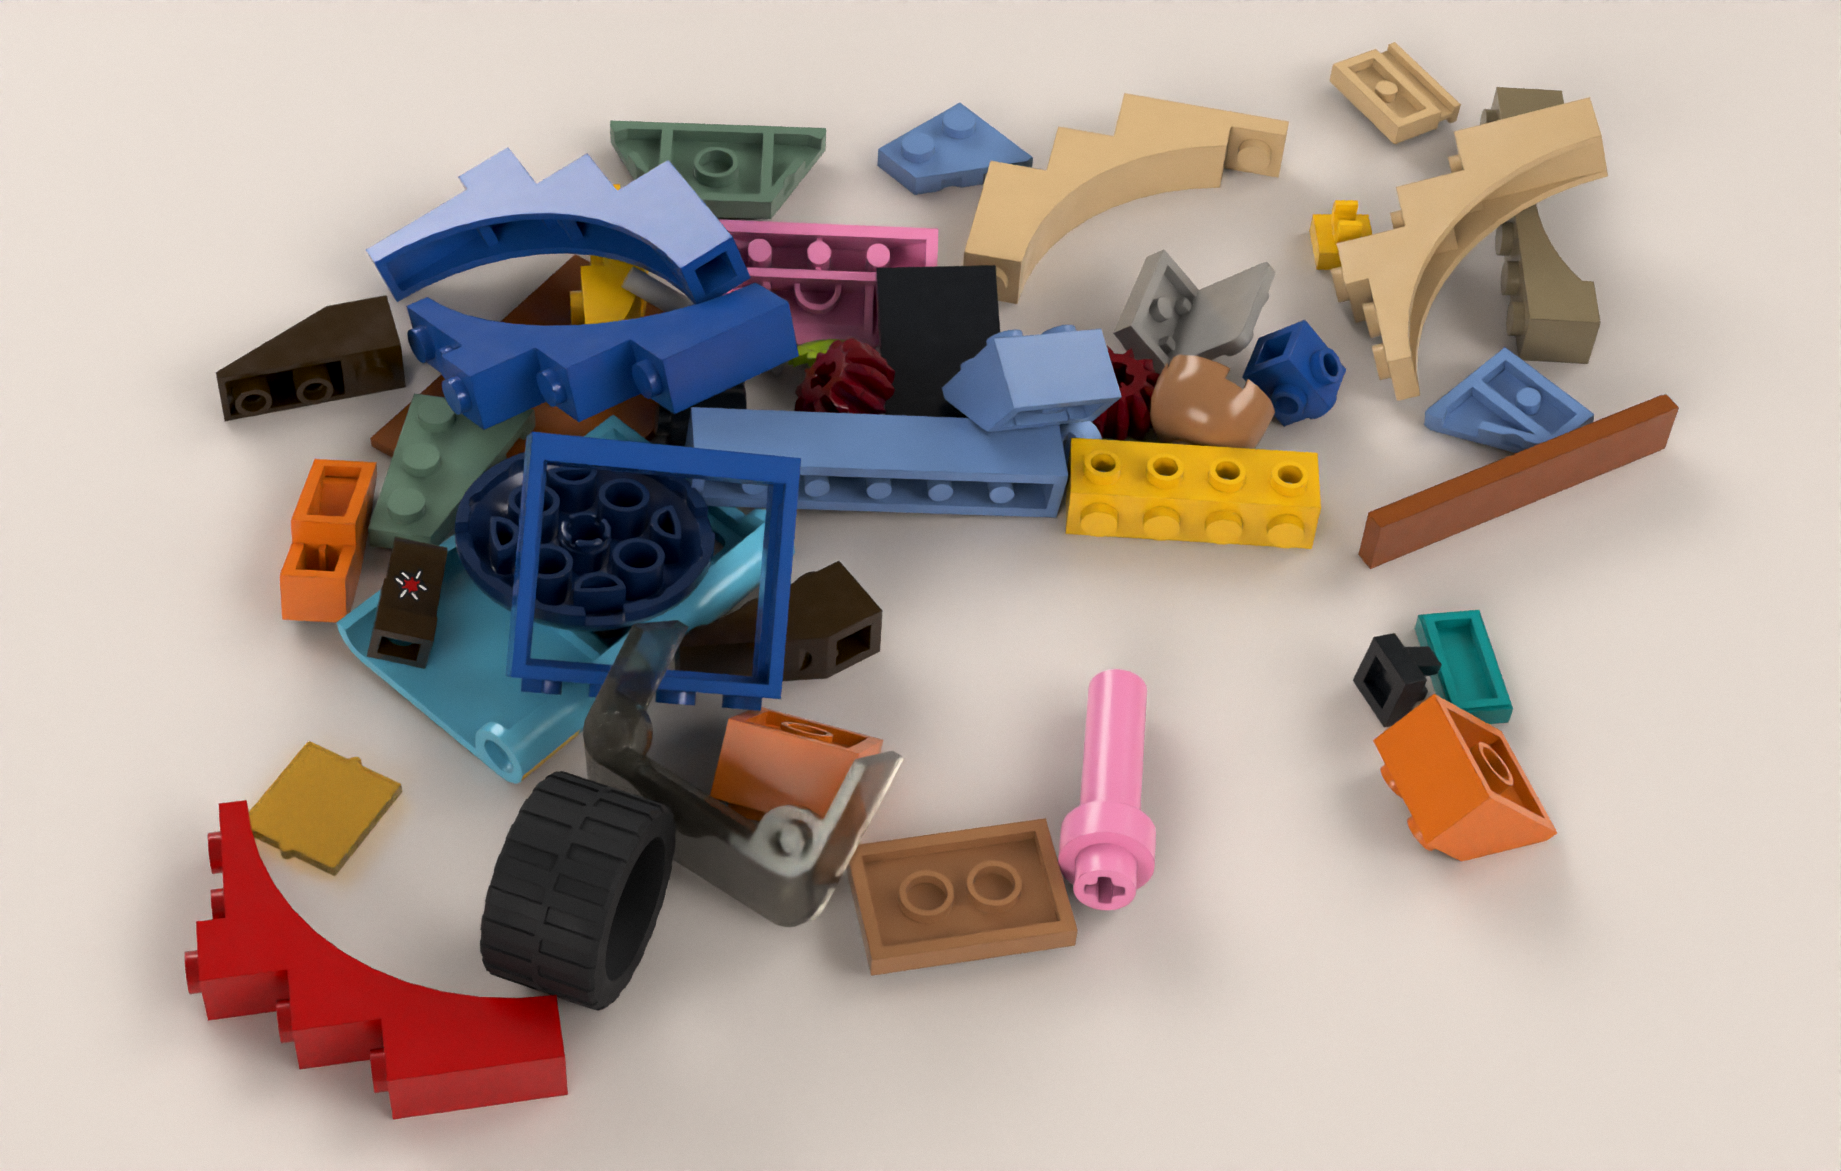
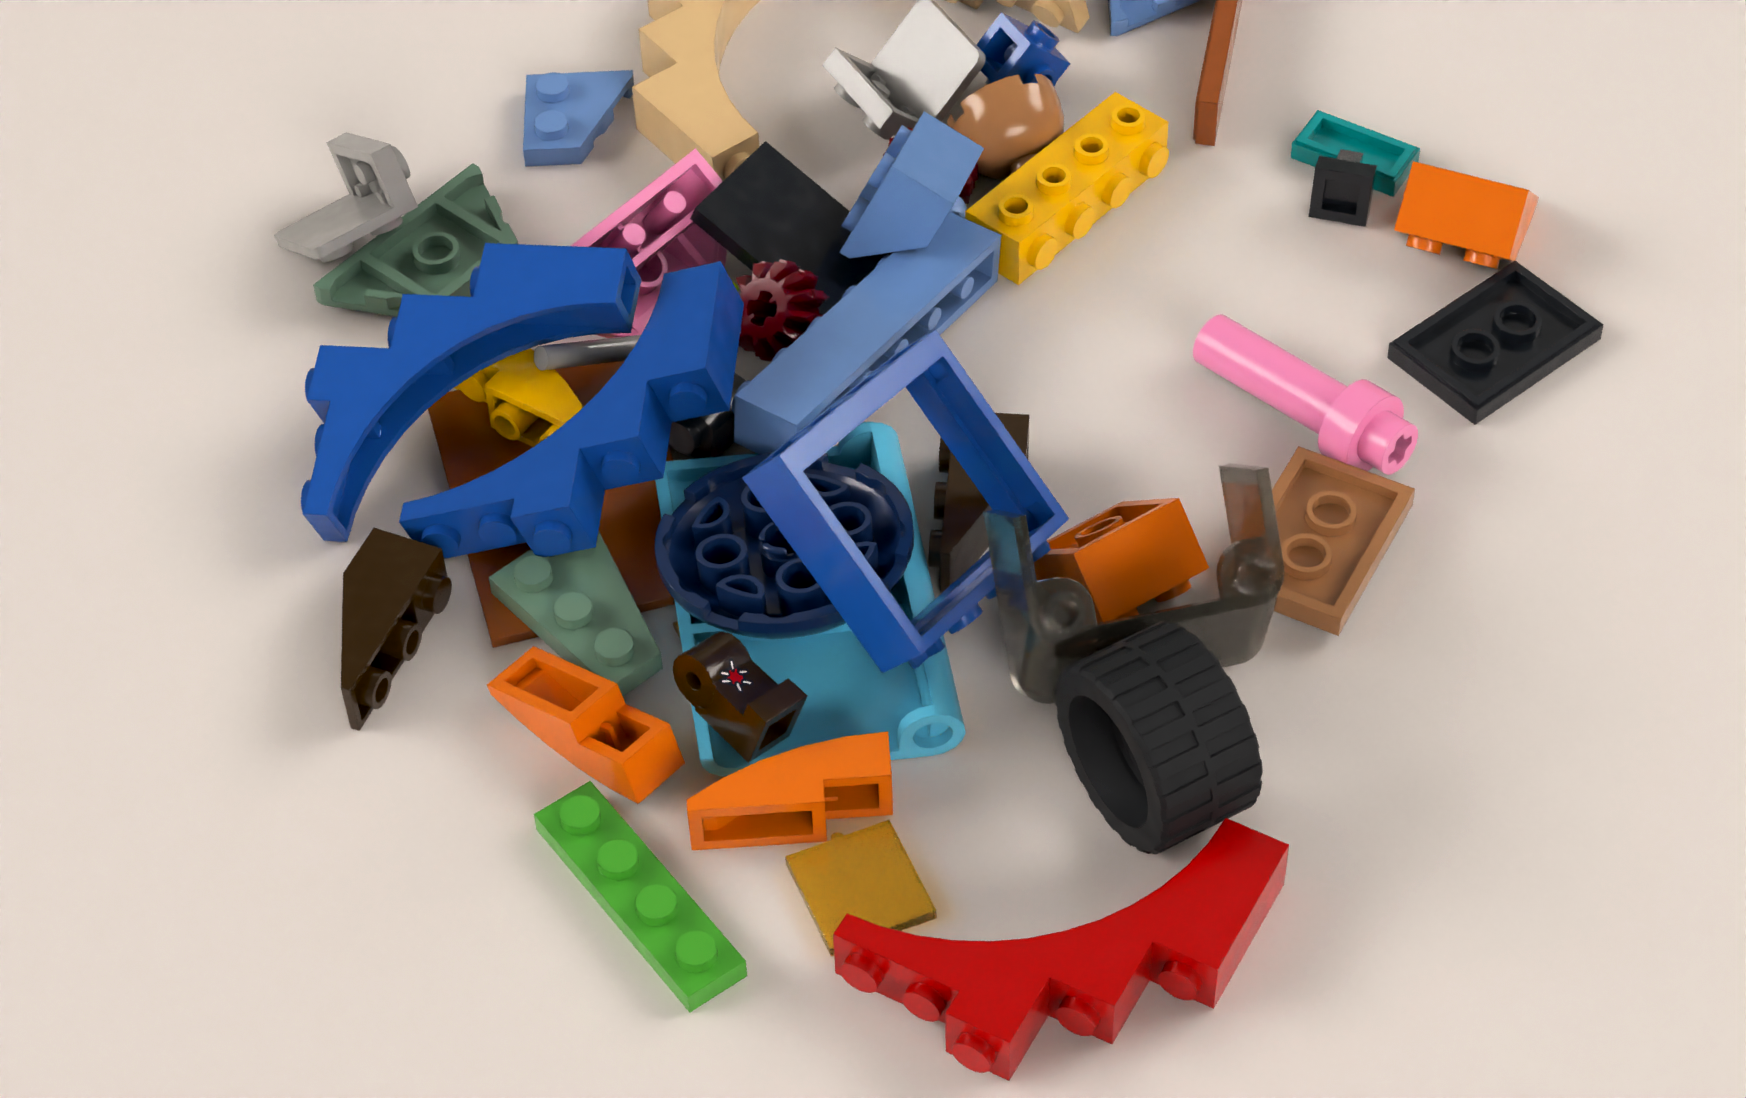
camera: 45 degrees left, 0 degrees up
none -> light grey bracket [274,132,418,262]
none -> bright green plate [534,781,747,1012]
none -> orange slope [687,731,893,850]
none -> black tile [1387,261,1604,425]

